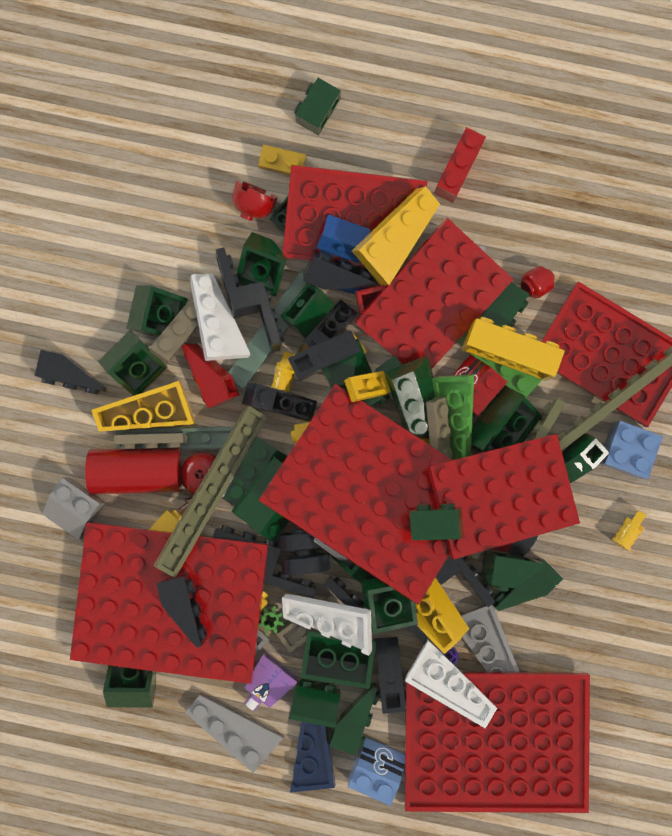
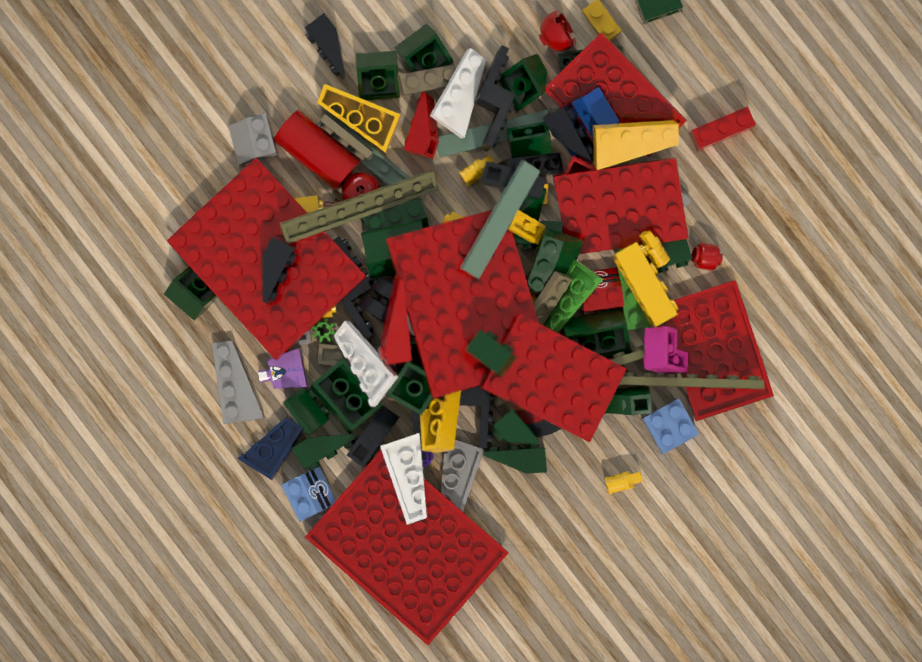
camera: 45 degrees right, 0 degrees up
black slope [242,382,317,422] -> none
none -> red wedge [379,276,412,365]
none -> sand green tile [460,160,540,279]
none -> yellow hinge [639,231,670,268]
none -> dark pink brick [644,326,688,374]

